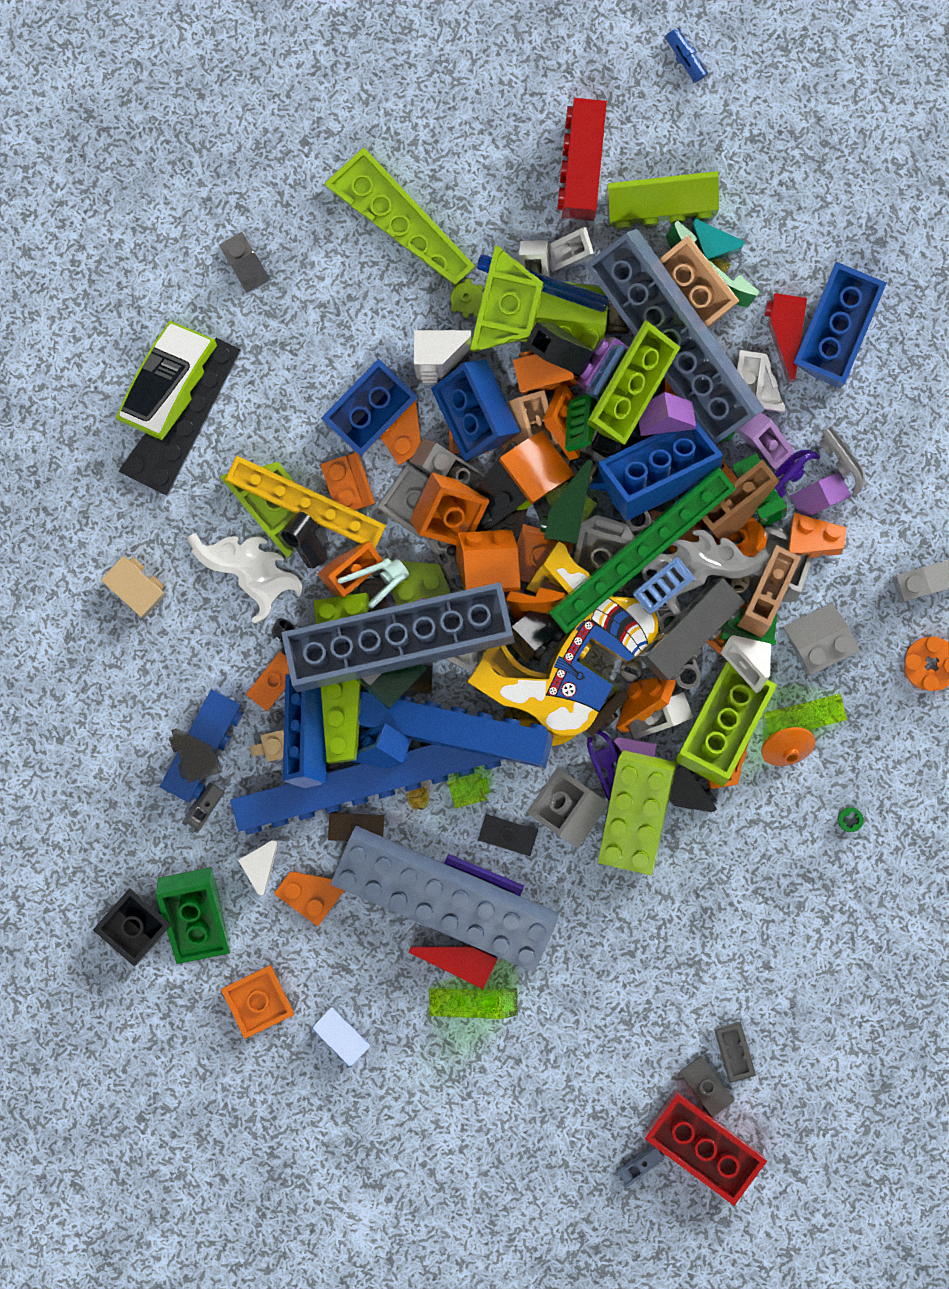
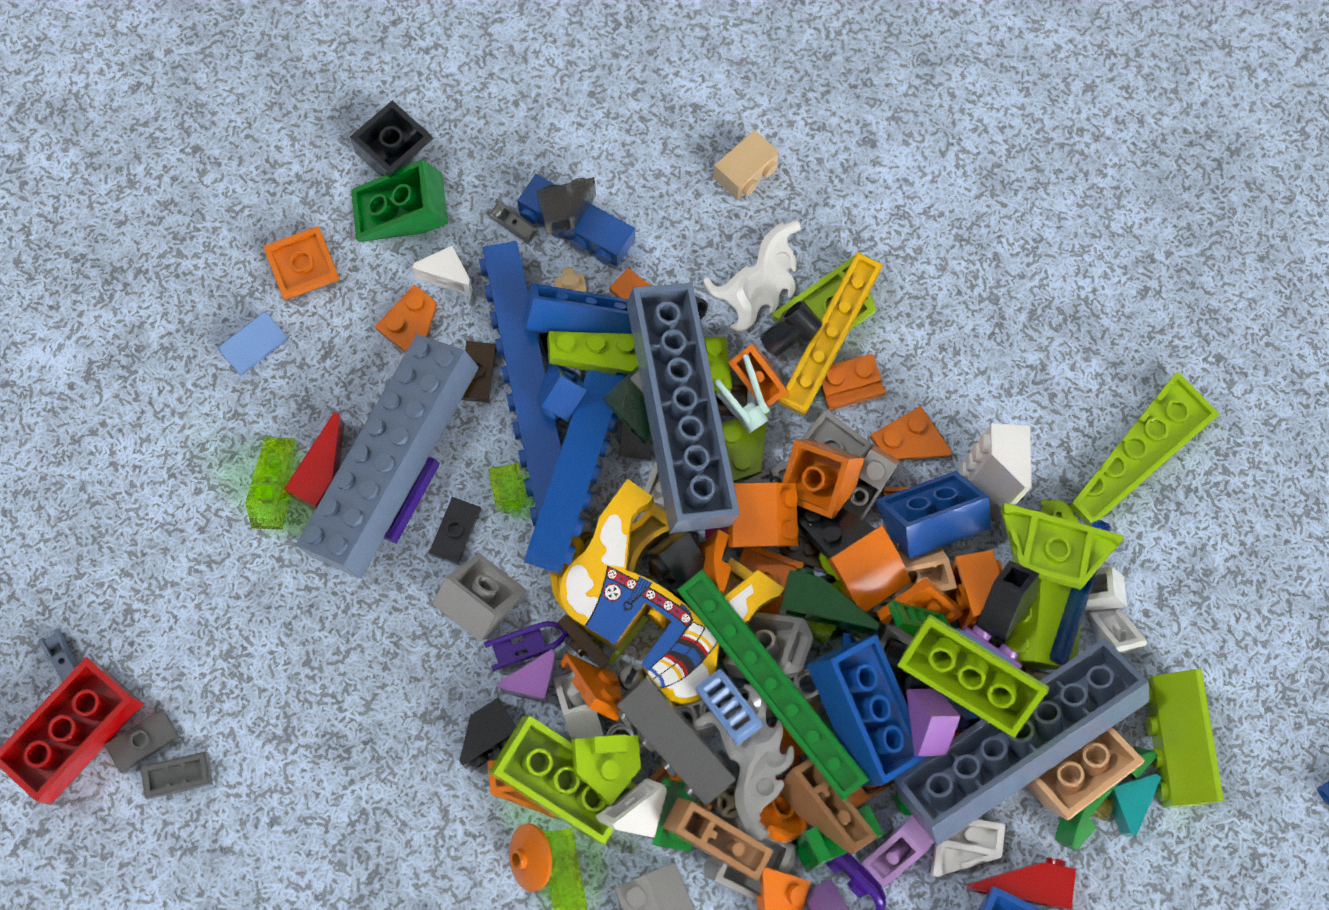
camera: 85 degrees right, 15 degrees down
slope [116,321,217,440] -> none
black wing [118,337,241,496] -> none
flat silver slope [219,232,270,293] -> none
blue slope [321,359,418,456] -> none
clear yellow hinge [406,787,429,810] -> none
red brick [557,98,607,221] -> none
lime brick [598,750,677,876] -> none
none -> lime plate [572,735,641,805]

